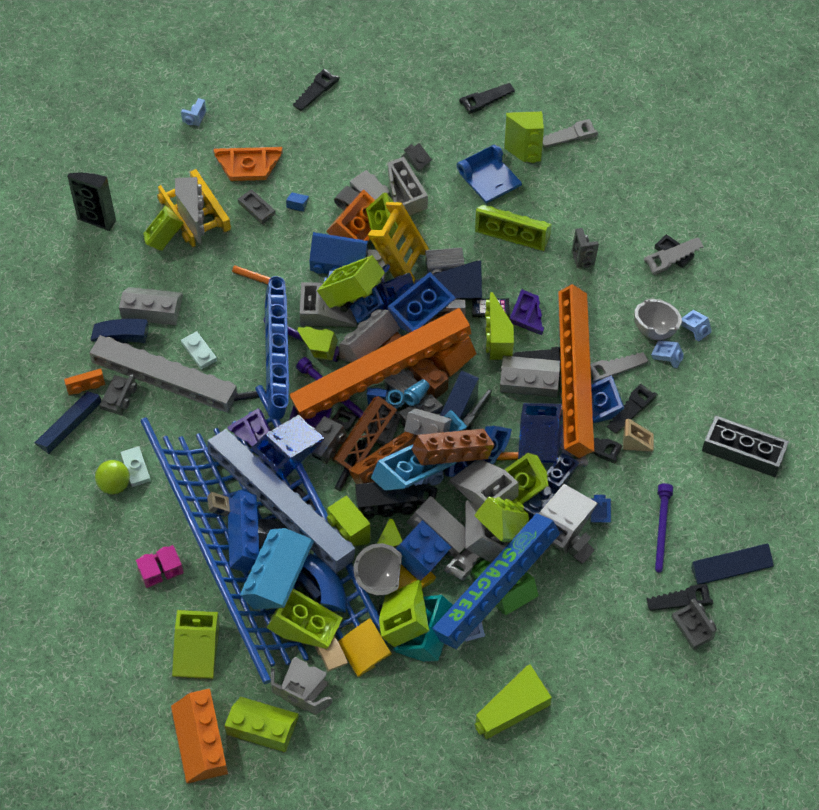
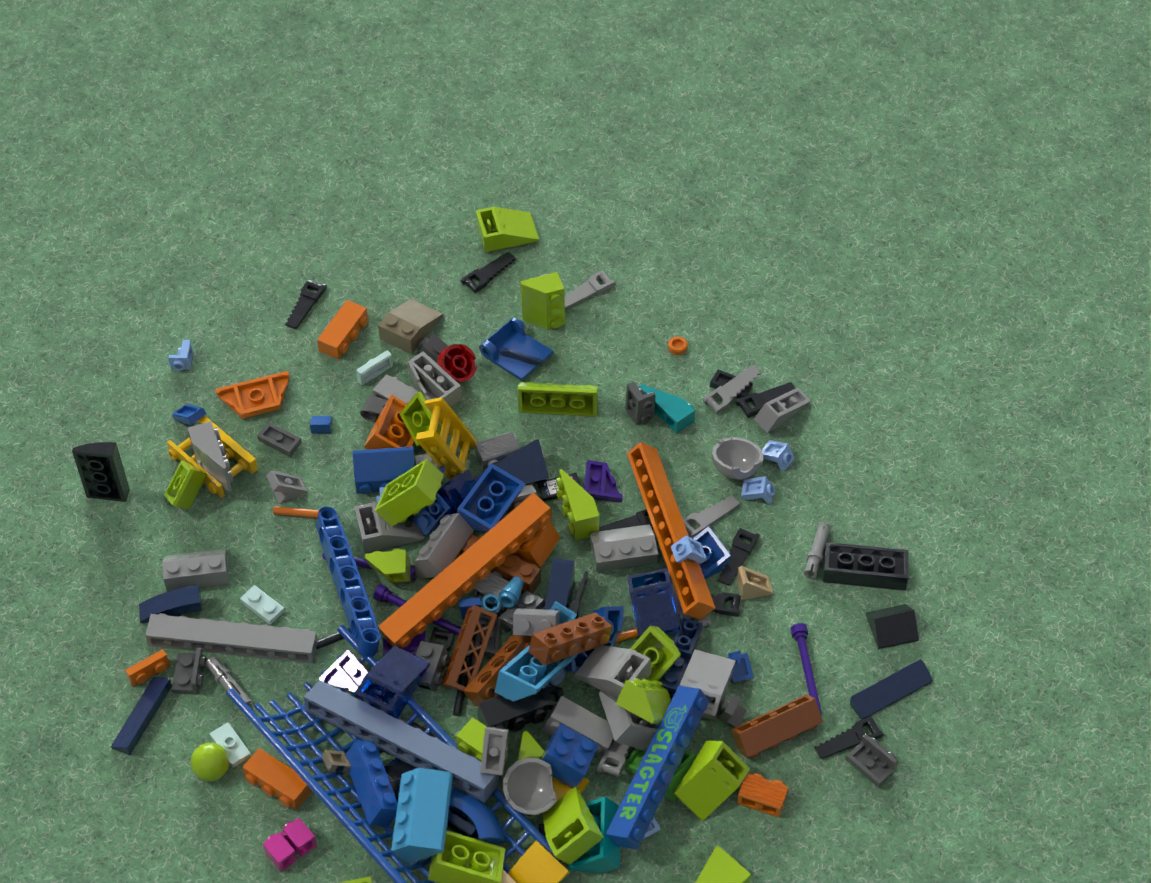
camera: 15 degrees left, 5 degrees down
none -> blue tile [172,404,207,425]
none -> light grey pin [205,657,252,707]
none -> orange brick [242,748,312,810]
none -> light grey slope [266,471,307,504]
none -> orange brick [317,300,369,360]
none -> light aqua plate [356,350,393,385]
none -> dark tan slope [378,299,443,354]
none -> red cylinder [437,344,477,383]
none -> lime slope [475,207,539,252]
none -> light grey slope [480,727,508,775]
none -> black piece [497,347,547,367]
none -> teal slope [639,384,695,434]
none -> orange tile [668,337,688,355]
none -> light blue bracket [671,535,707,564]
none -> lime slope [674,741,750,821]
none -> dark orange brick [731,694,823,758]
none -> black piece [735,382,796,417]
none -> orange brick [737,773,789,818]
none -> light grey slope [754,388,811,433]
none -> light grey pin [804,522,831,578]
none -> black slope [866,604,919,649]

